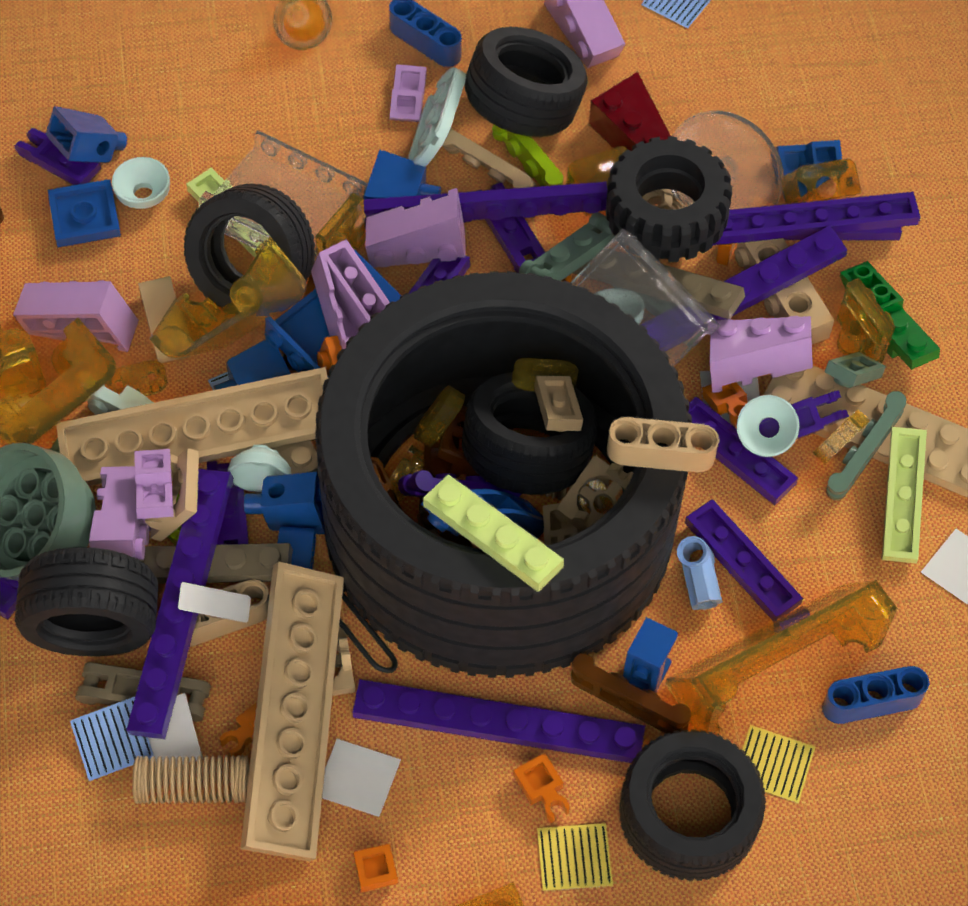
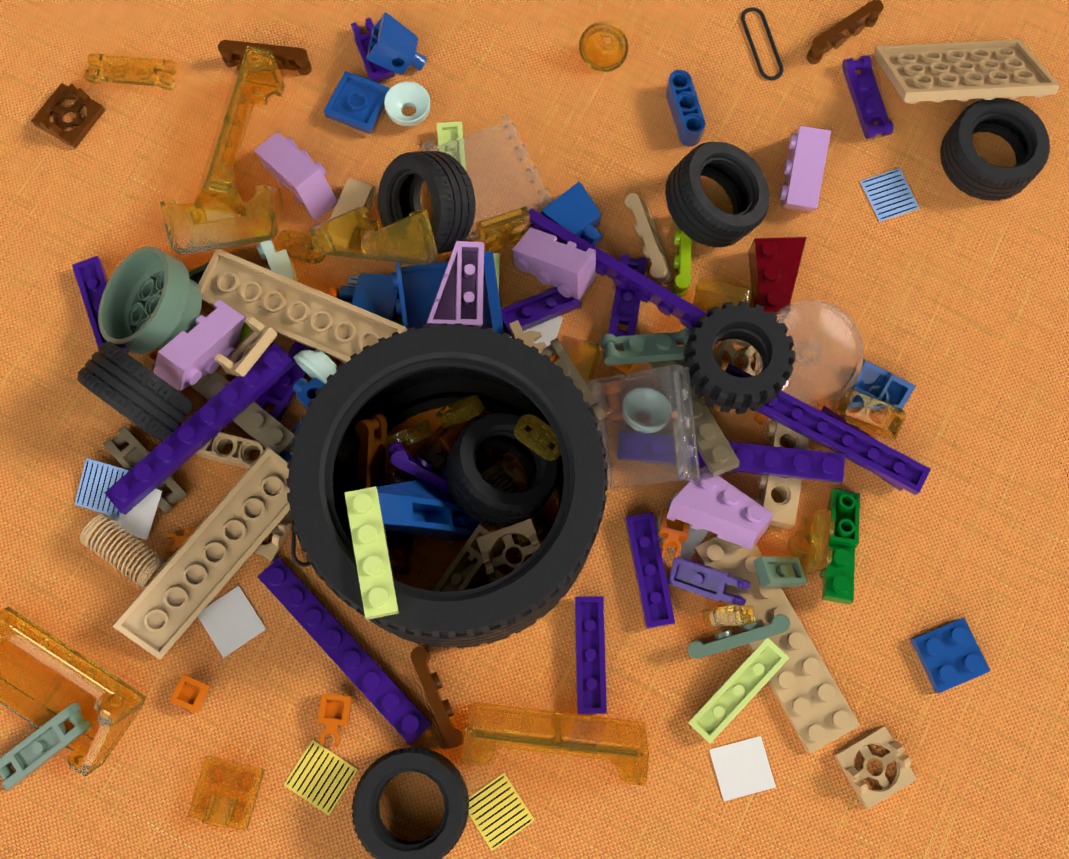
camera: 35 degrees right, 15 degrees up
lavender slope [134,449,174,519] -> none
white sticker [178,582,251,623] -> none
orange plate [317,336,342,376] -> none
lavender slope [389,64,427,122] -> none
light aqua tile [408,67,466,167] -> none
tan plate [534,376,583,432] -> none
tan beam [607,417,719,472] -> none
blue panel [623,617,678,693] -> none
light blue piece [677,536,723,610] -> none
light aqua piece [737,395,800,457] -> none
blue beam [822,666,930,724] -> none

